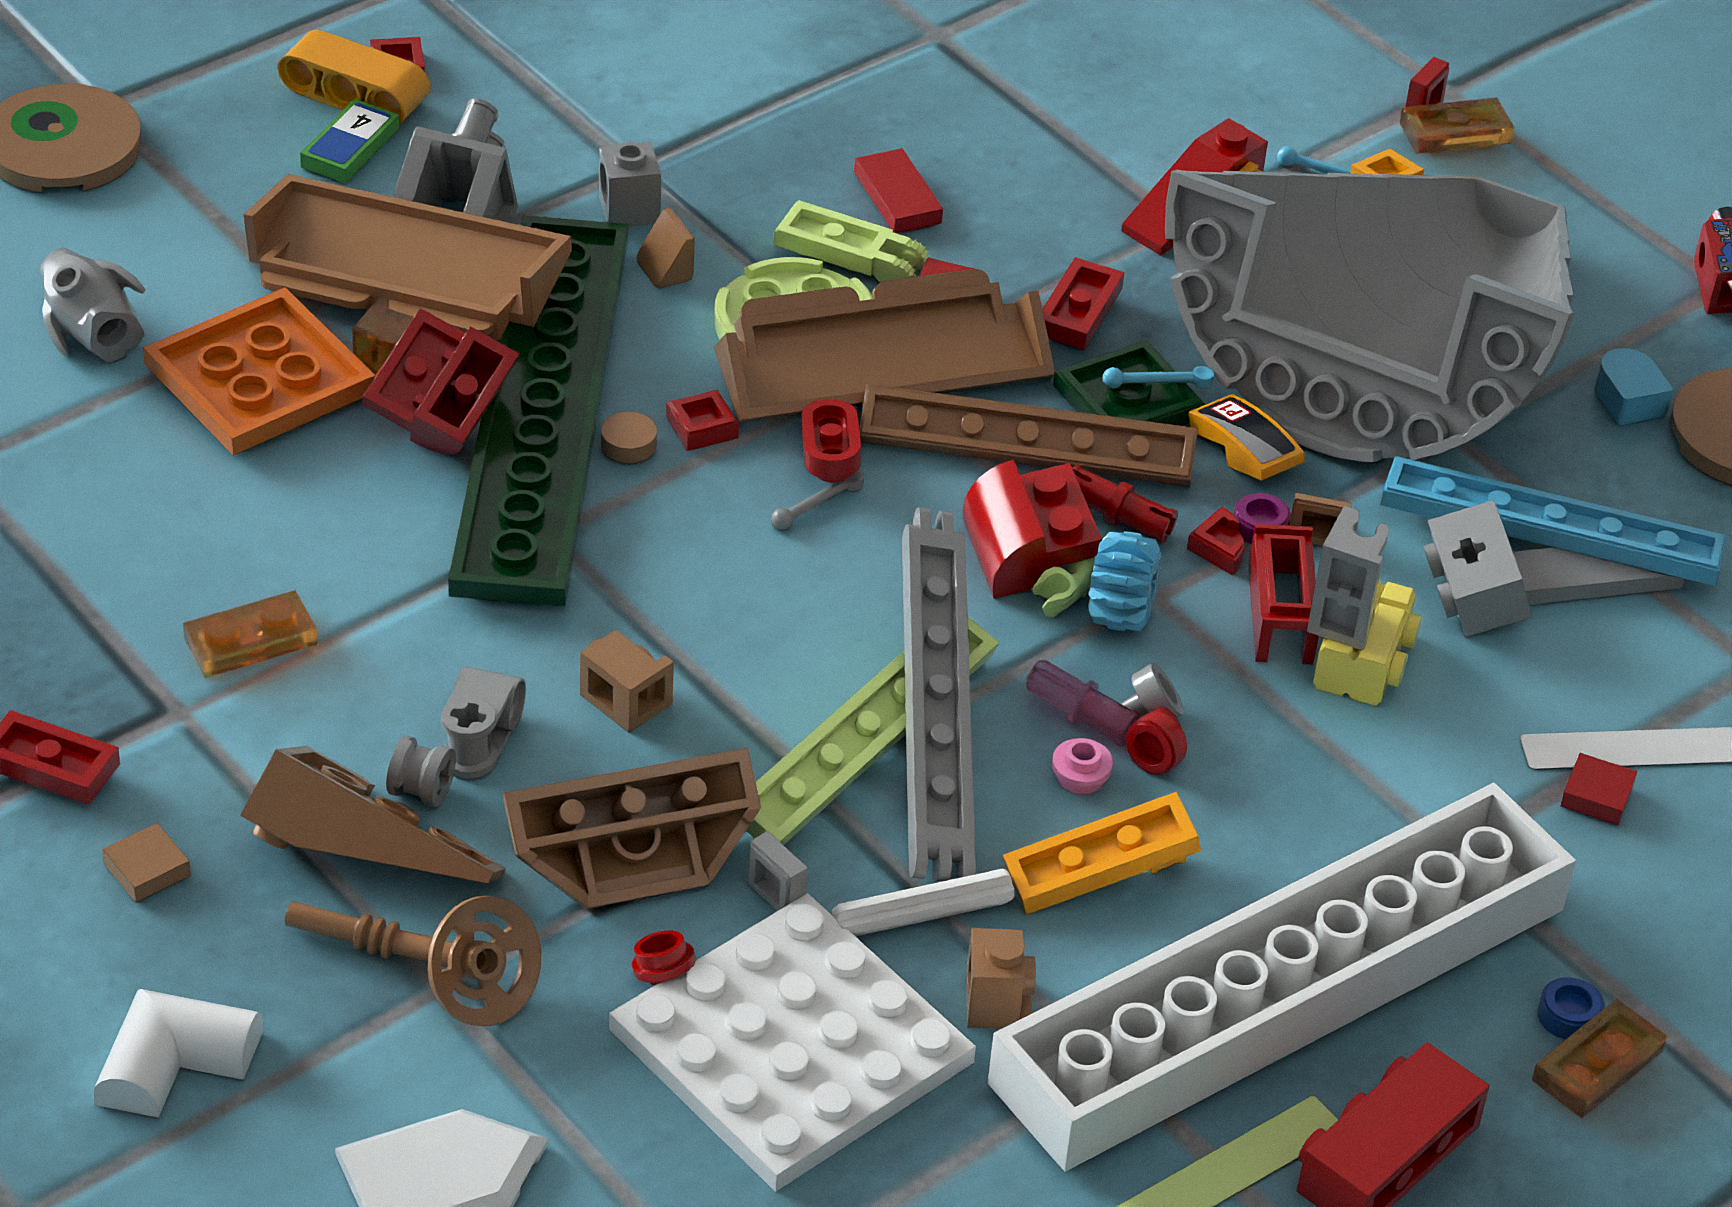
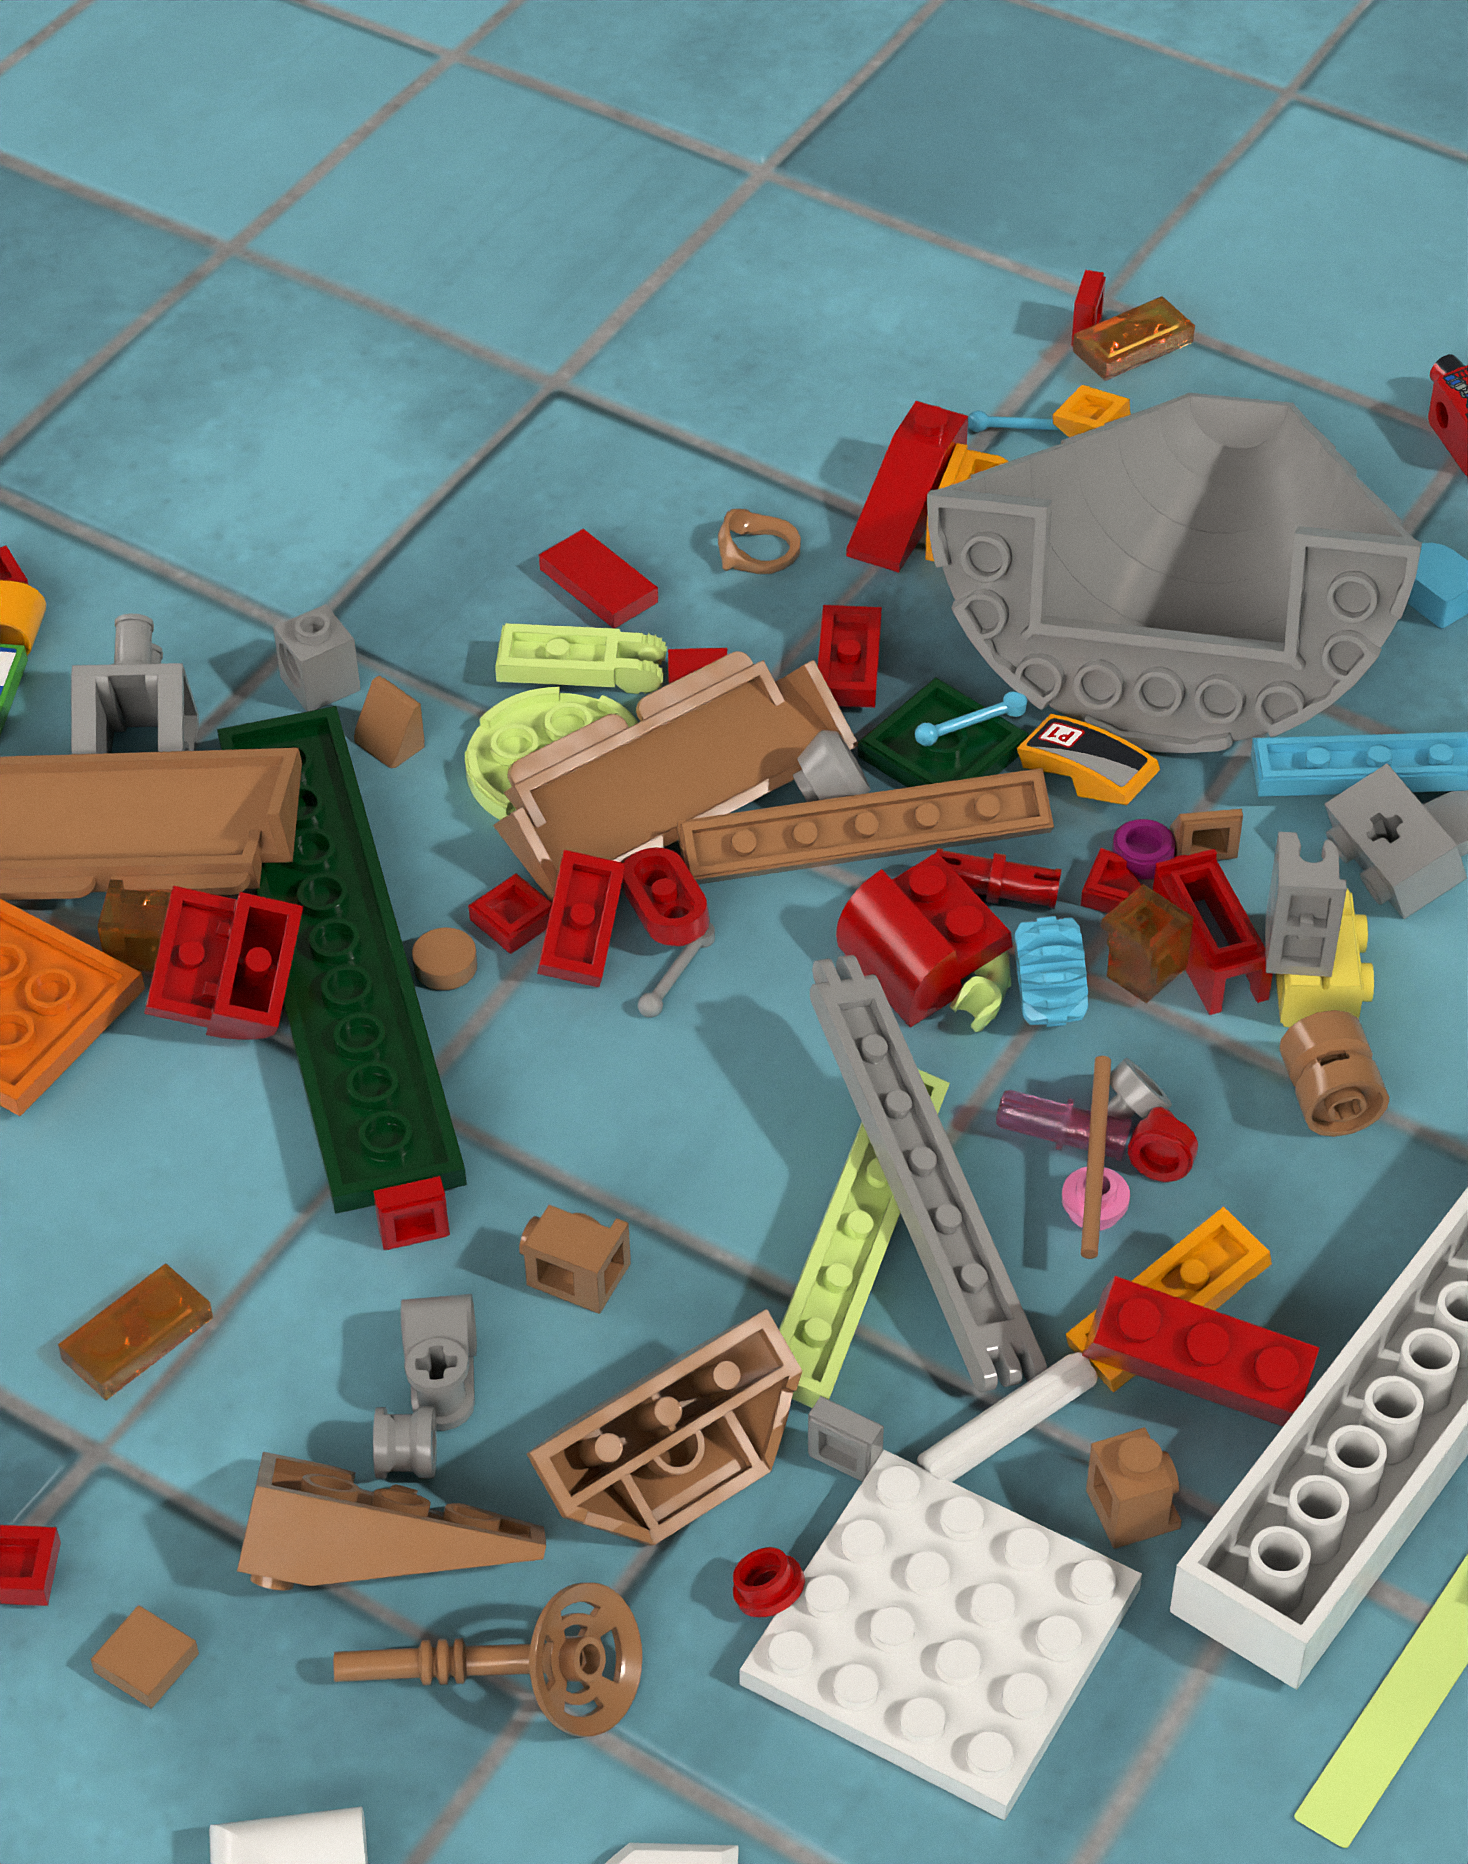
camera: 15 degrees left, 5 degrees up
none -> red tile [373,1176,450,1250]
none -> red plate [537,850,626,988]
none -> medium nougat piece [718,509,801,574]
none -> light grey cone [793,730,871,802]
none -> medium nougat axle [1081,1056,1111,1259]
none -> red brick [1082,1276,1320,1427]
none -> clear orange brick [1101,884,1193,1003]
none -> medium nougat wheel [1279,1010,1390,1137]

